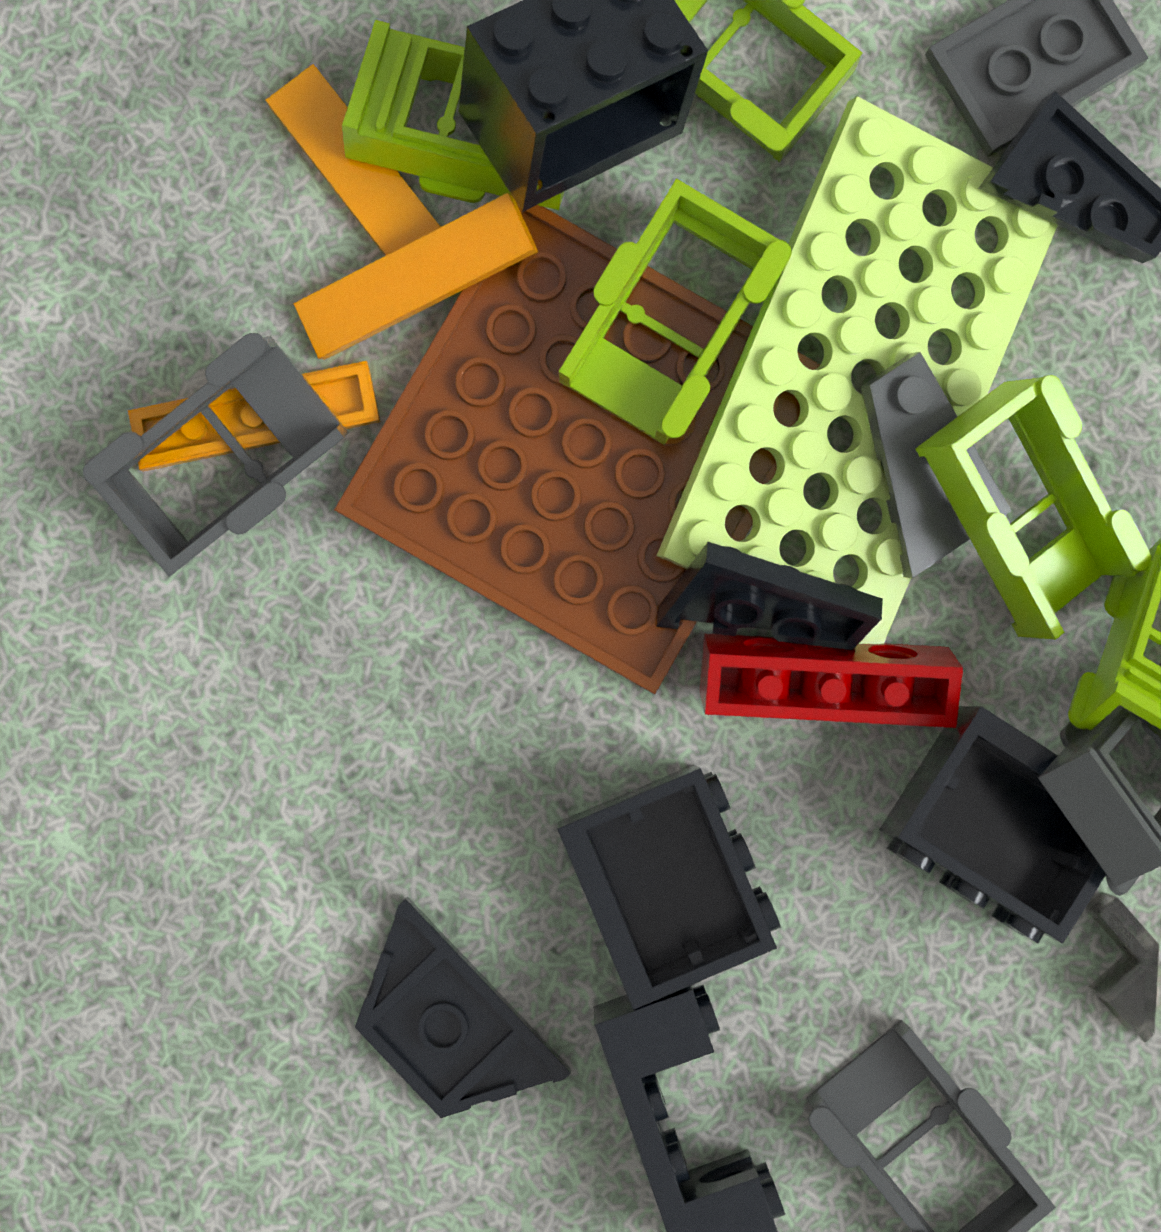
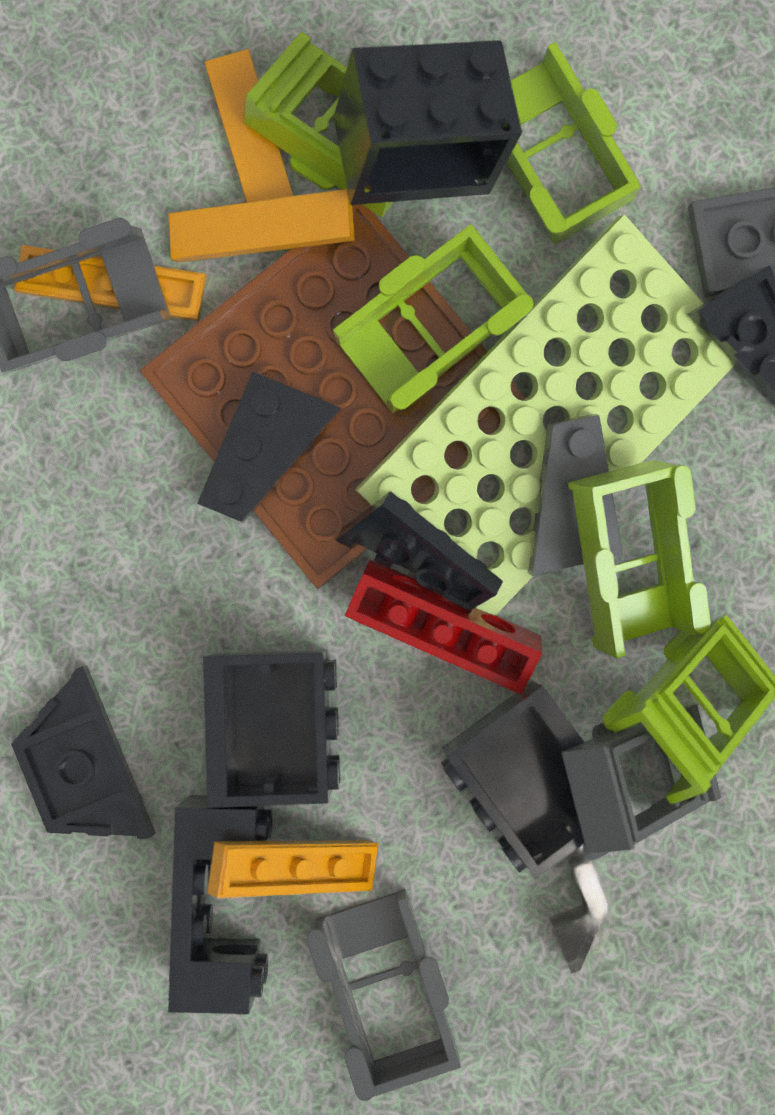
camera: 20 degrees right, 0 degrees up
none -> black wing [197,372,341,523]
none -> light orange tile [207,840,379,898]

